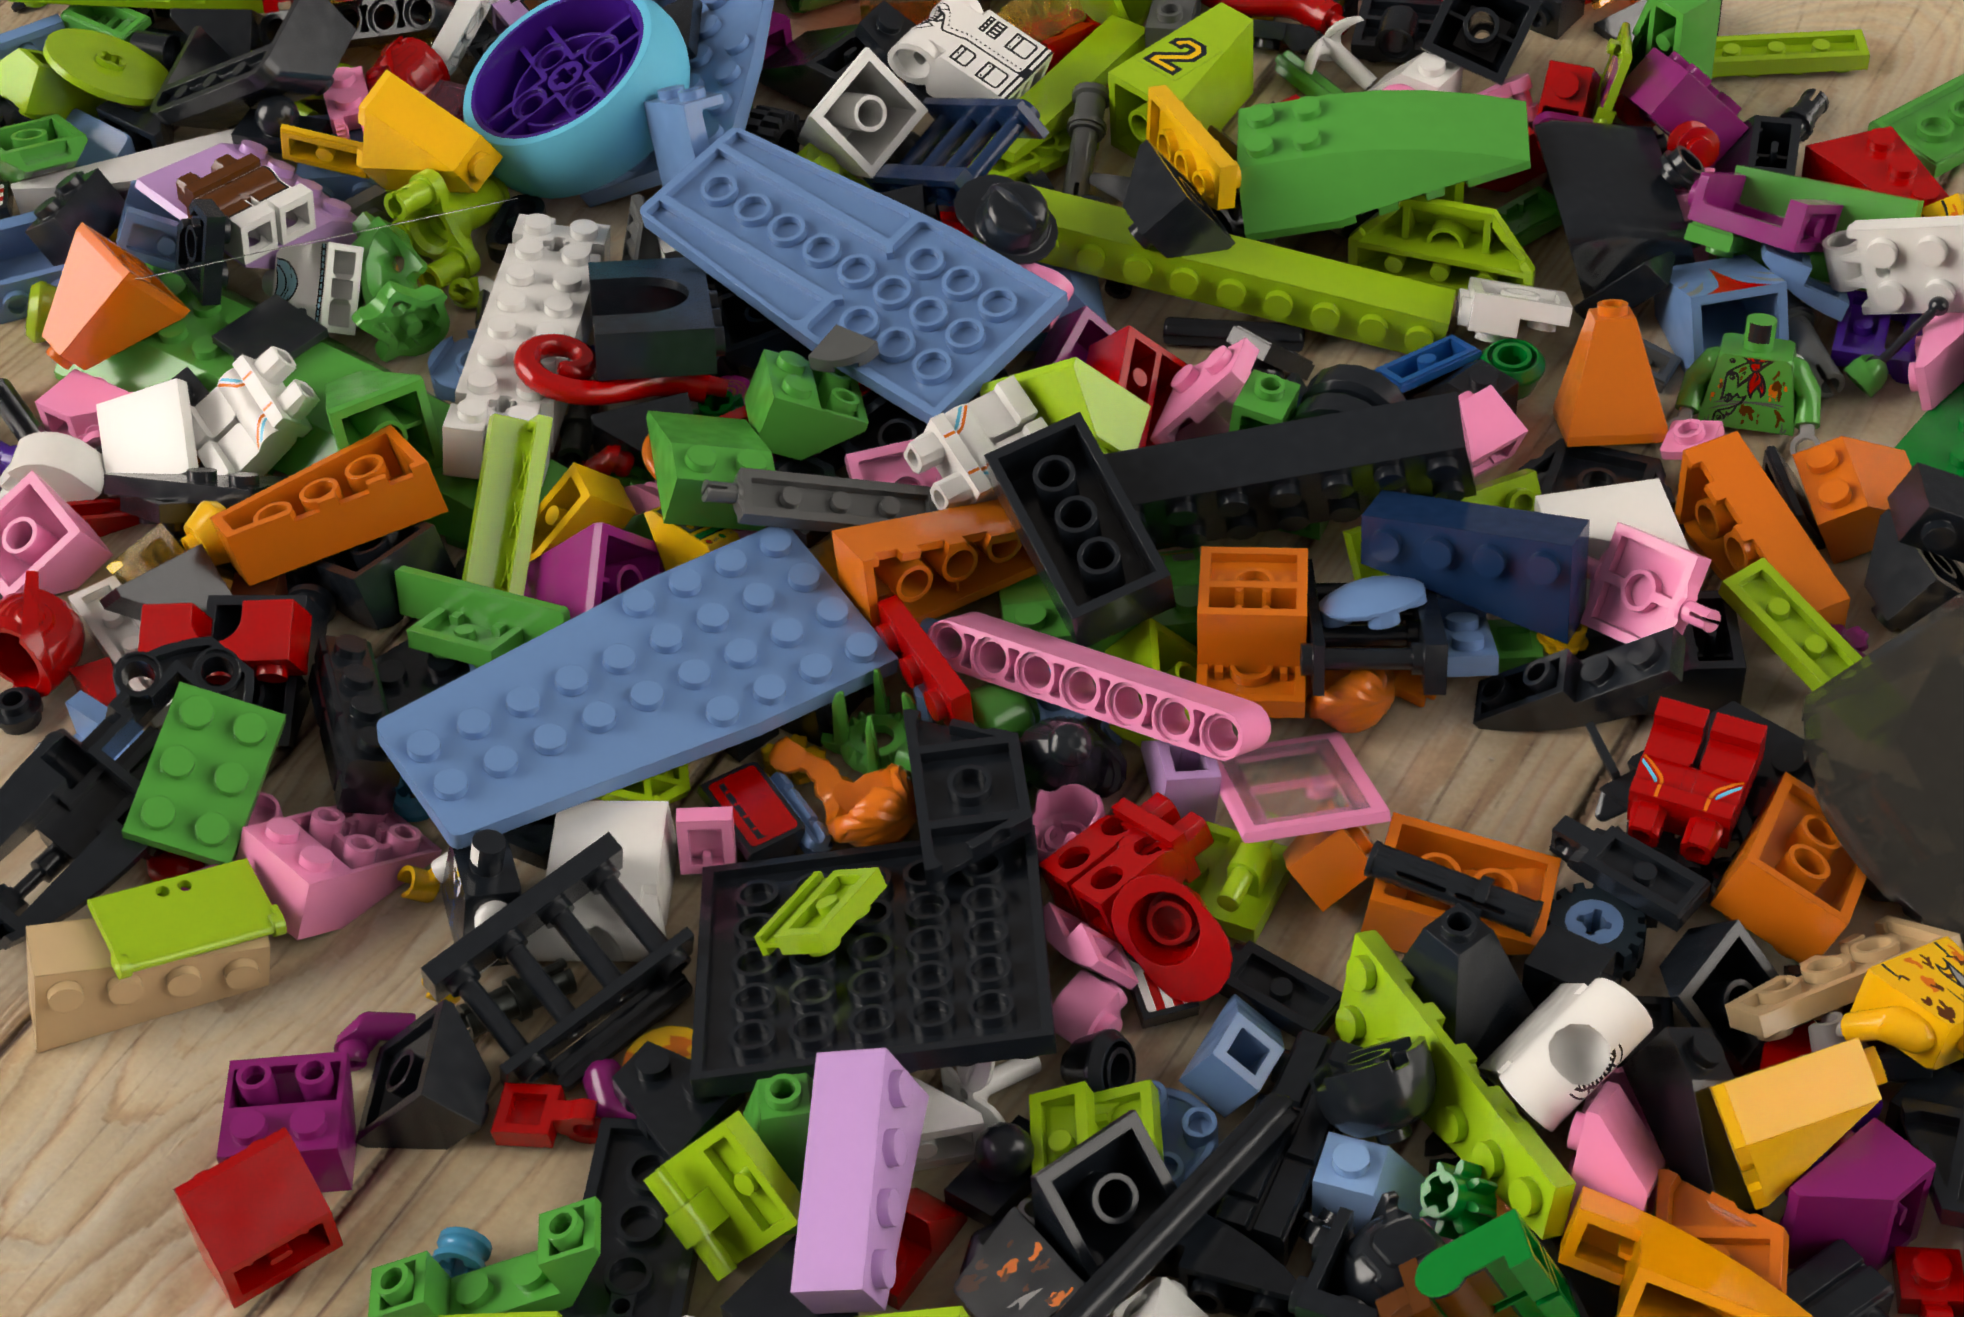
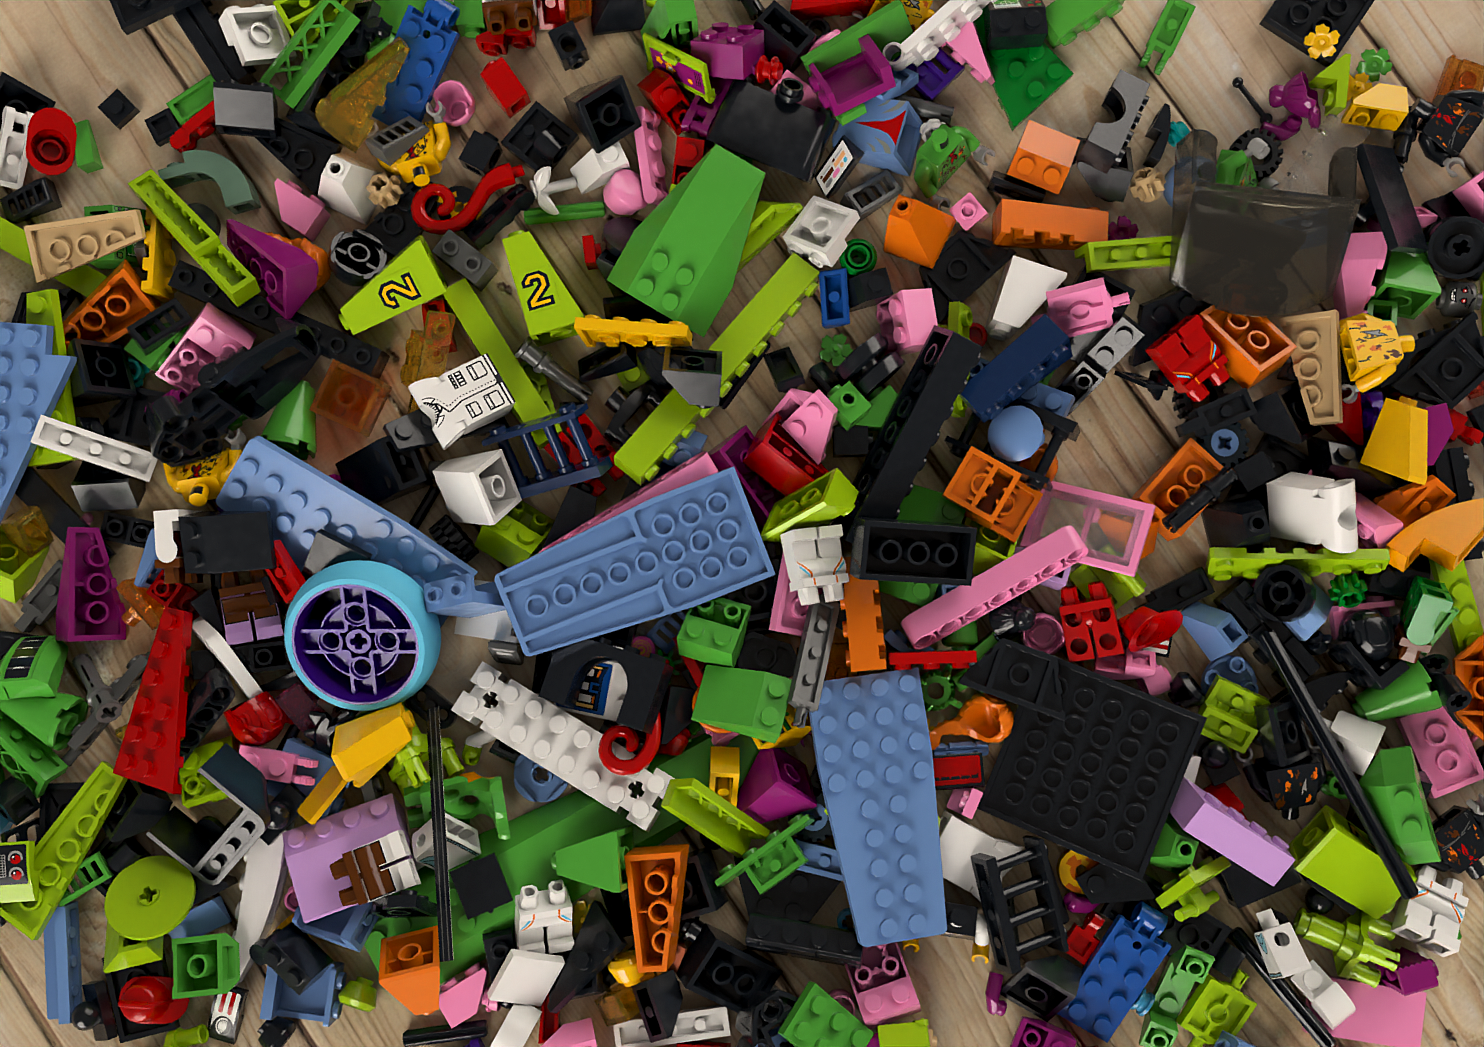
camera: 65 degrees left, 40 degrees up
red arch [138,599,312,685] -> none
lime plate [754,867,887,957] -> none
dark grey tile [808,324,879,373] -> none
black piece [954,175,1058,264] -> none
hinge [1843,296,1949,398] -> none
none -> blue hinge [1057,901,1172,1043]

